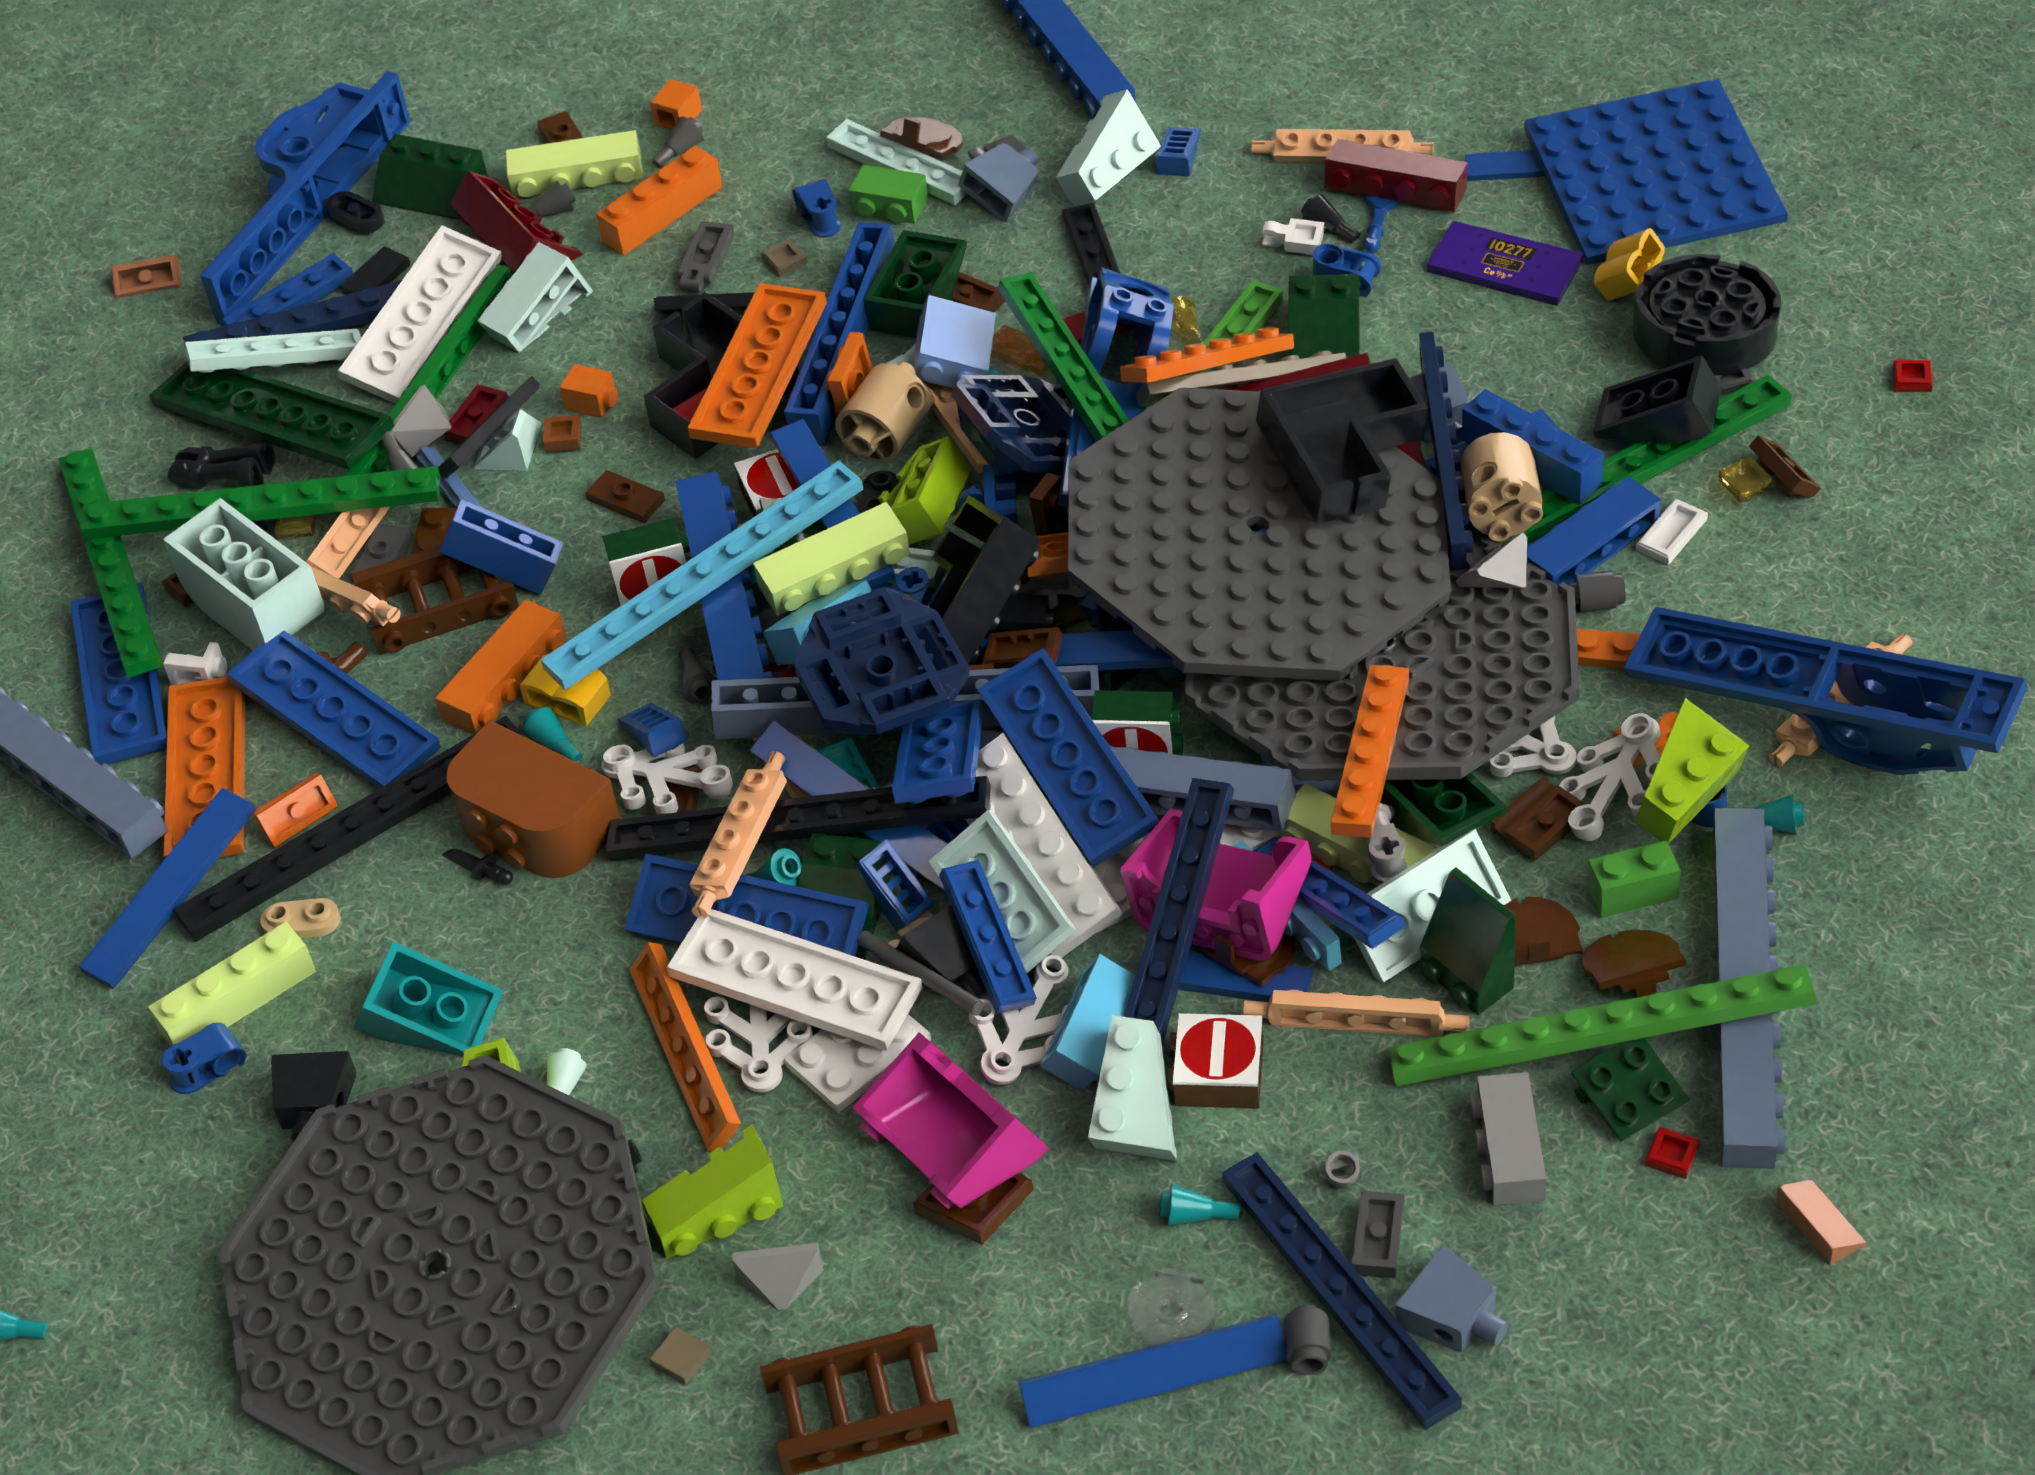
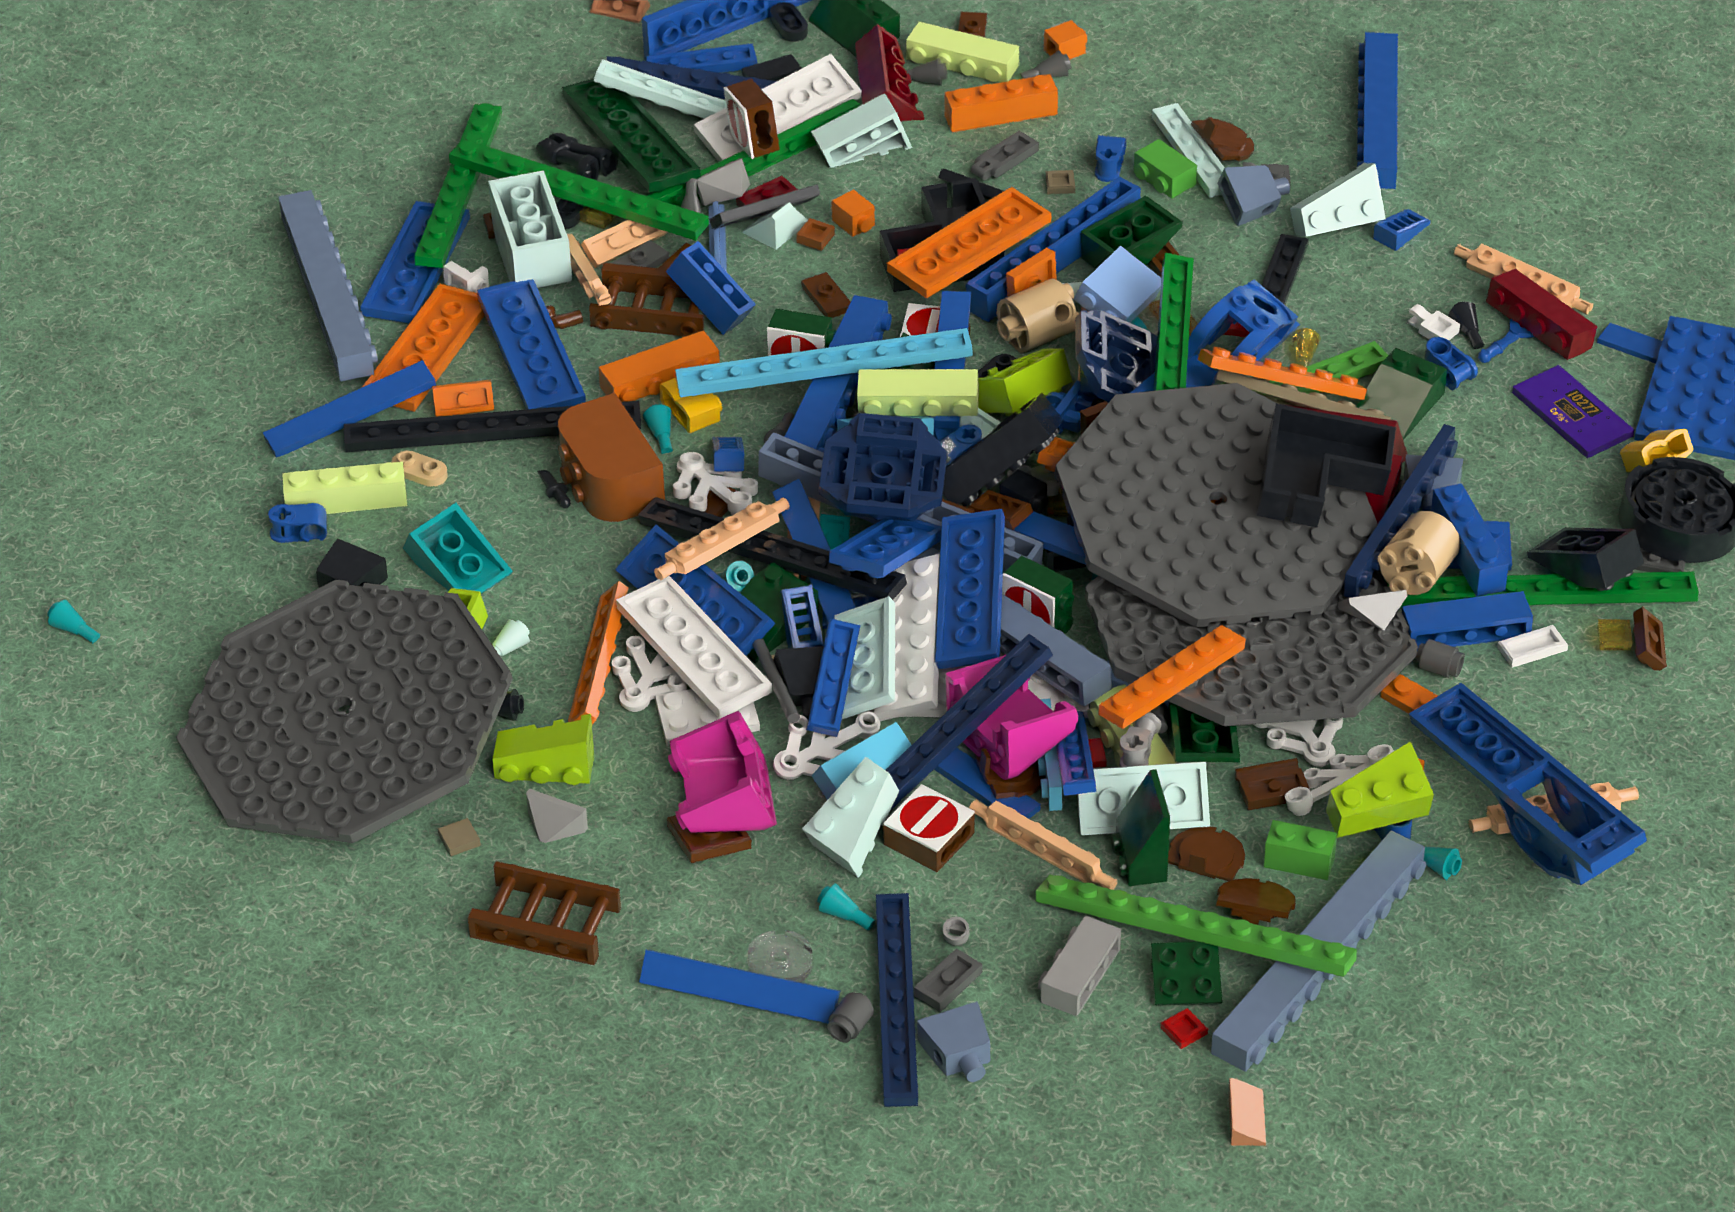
camera: 25 degrees right, 5 degrees down
none -> reddish brown piece [723,78,780,159]

